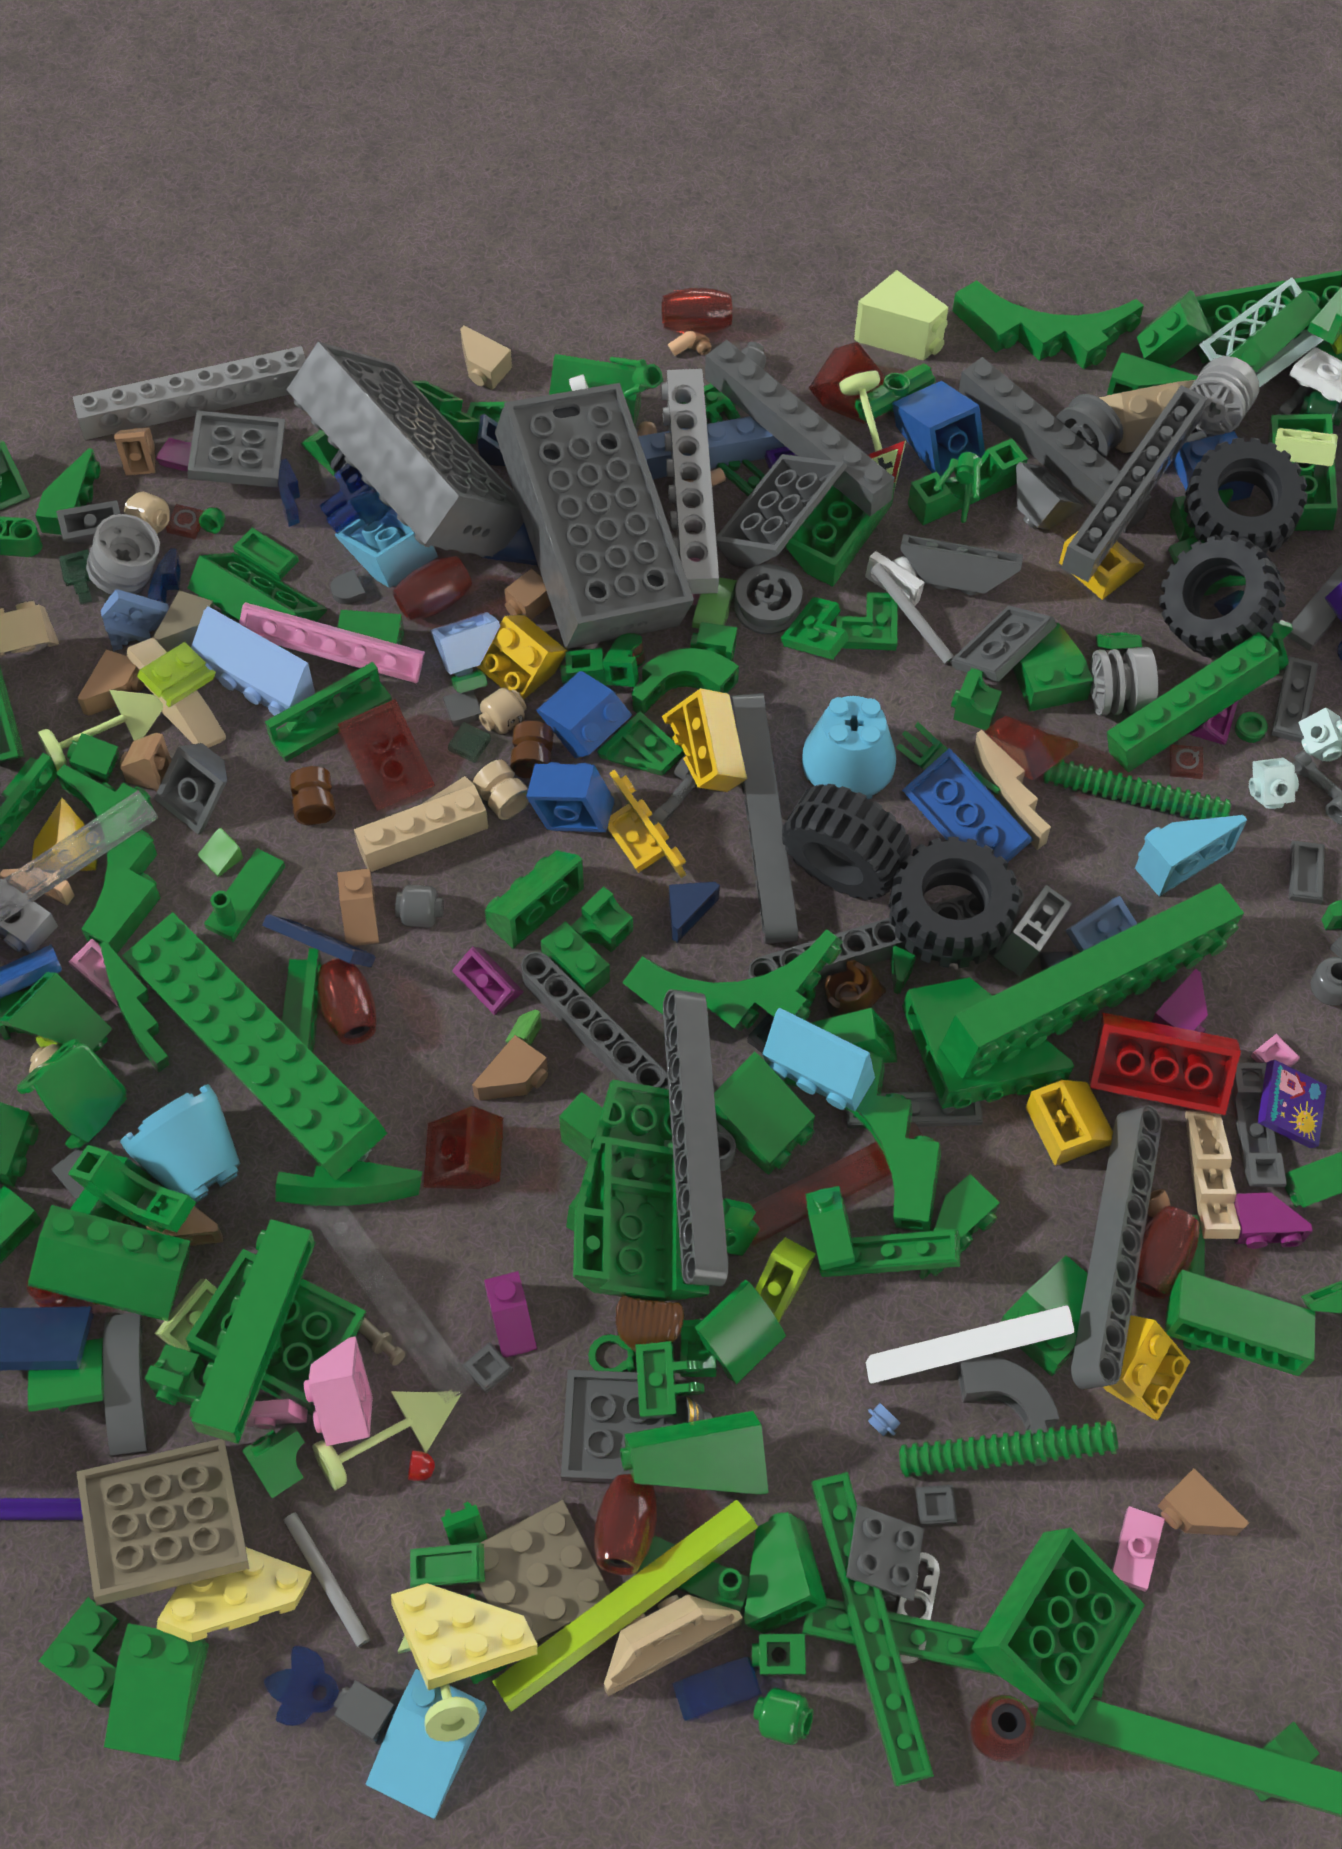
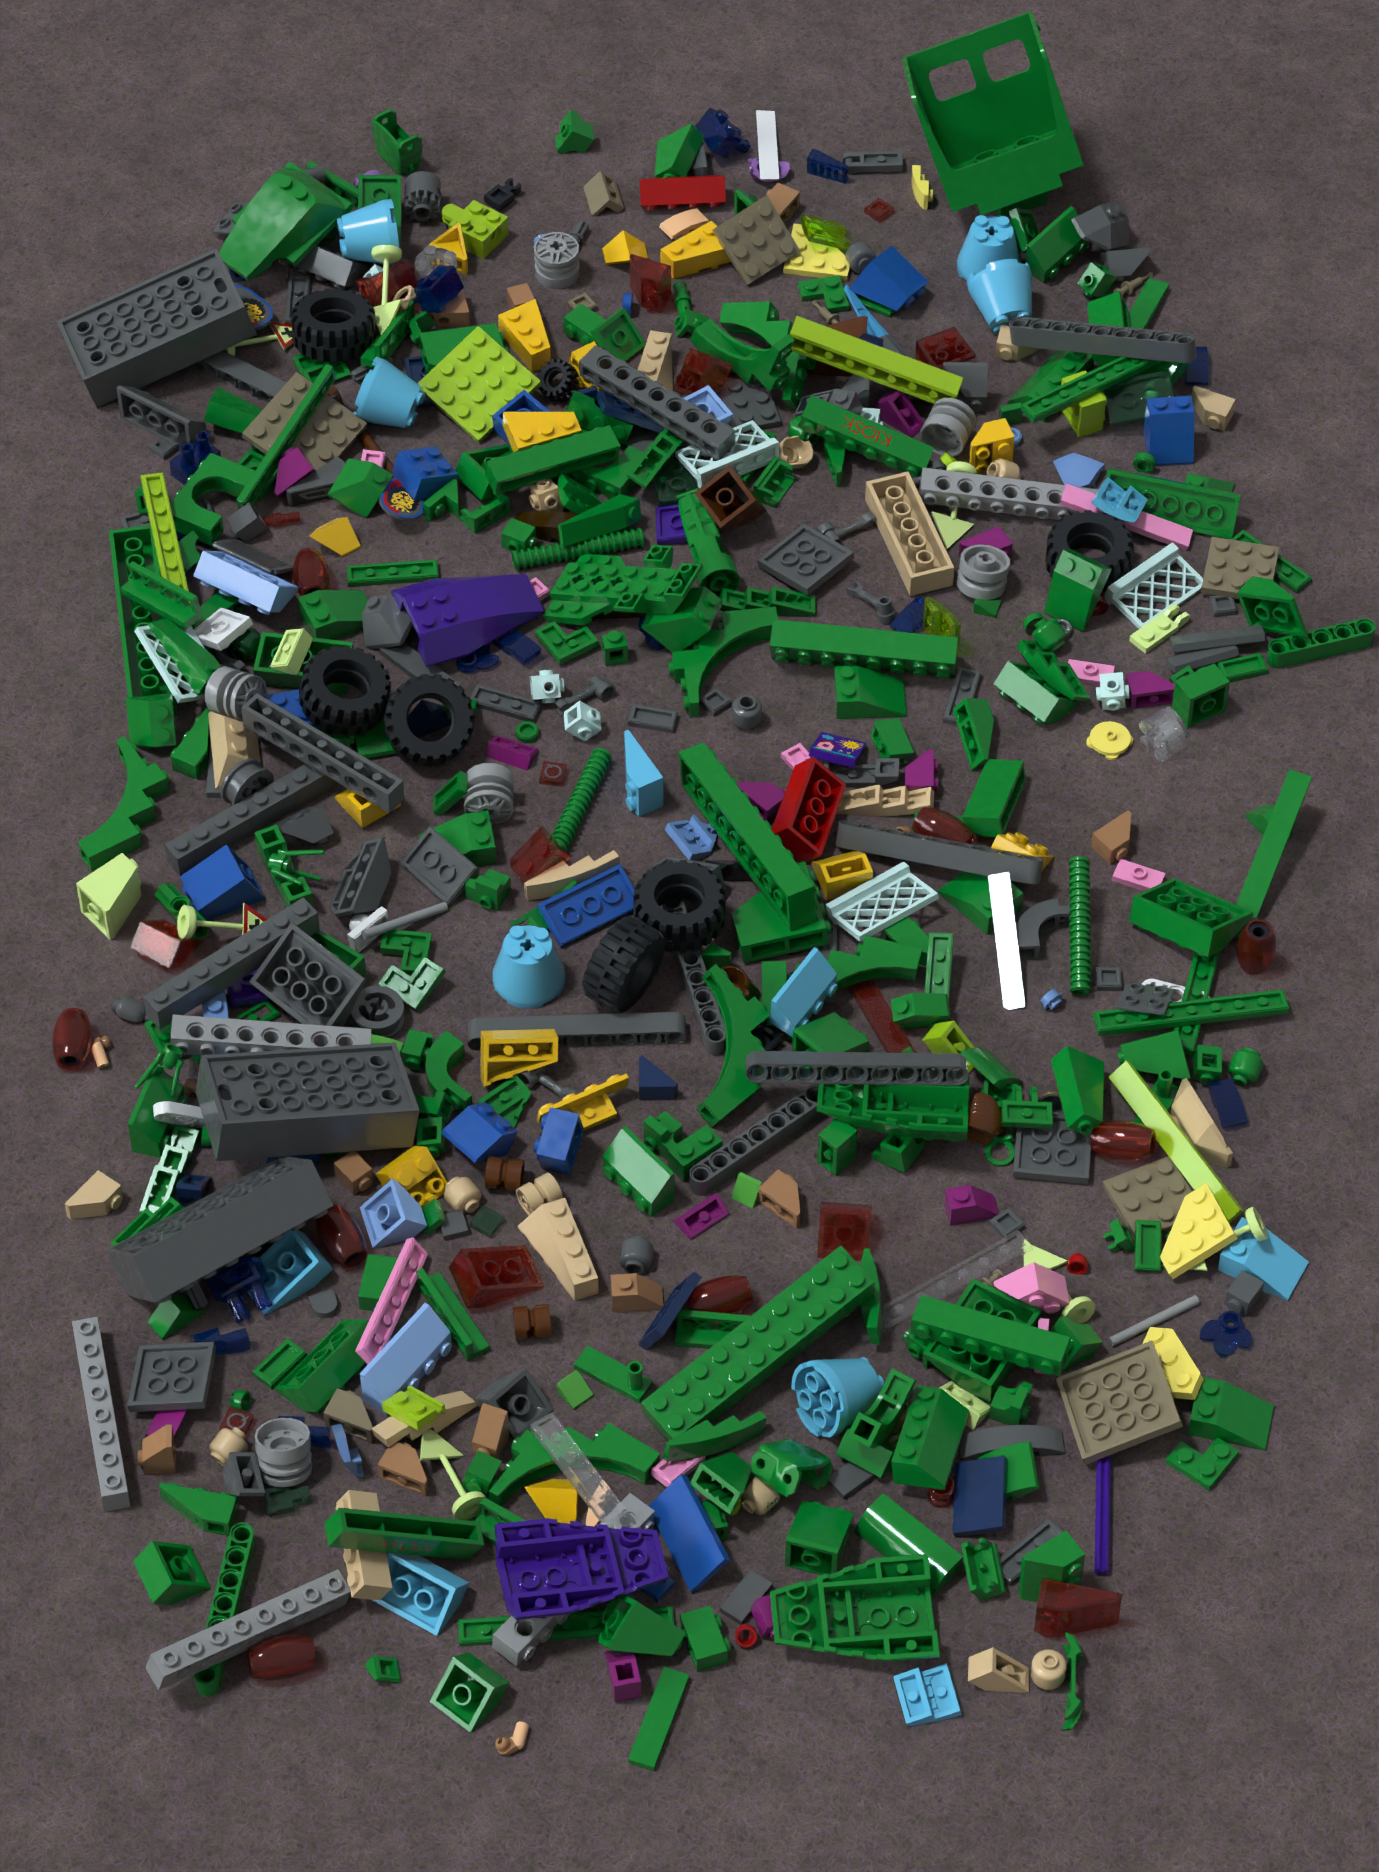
camera: 85 degrees left, 10 degrees down
green brick [1107,632,1279,773] -> none
none -> light aqua fence [825,862,939,942]

